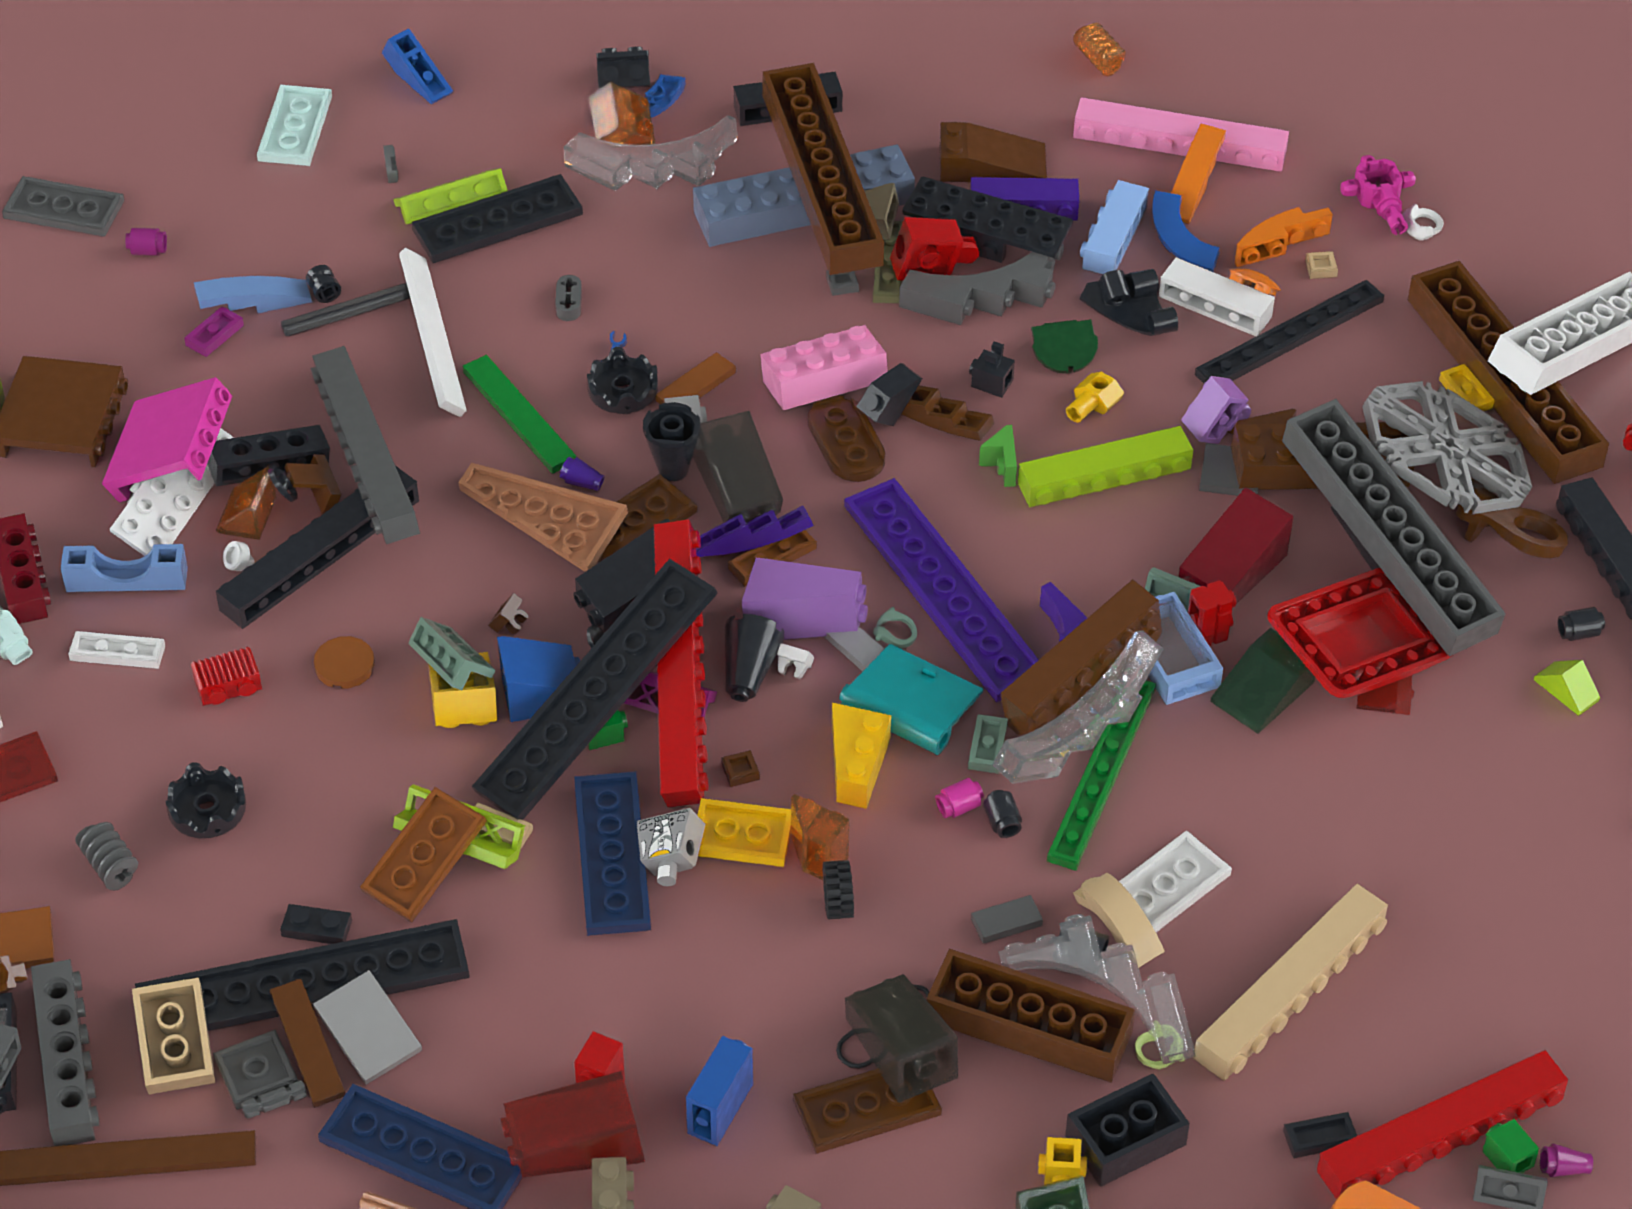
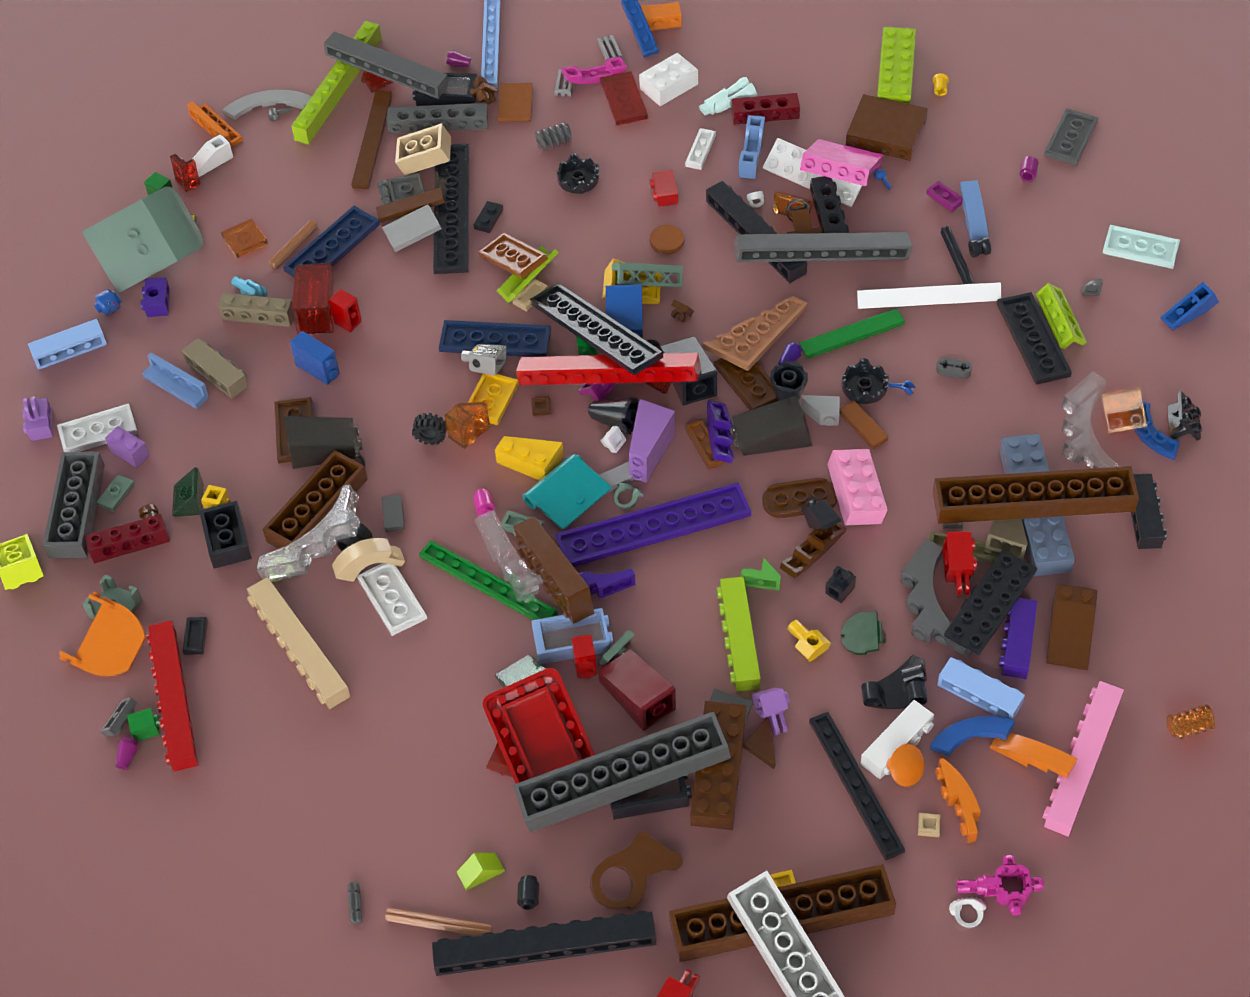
camera: 105 degrees right, 5 degrees up
black brick [983,790,1022,838] -> none
light grey plate [1362,381,1532,514] -> none

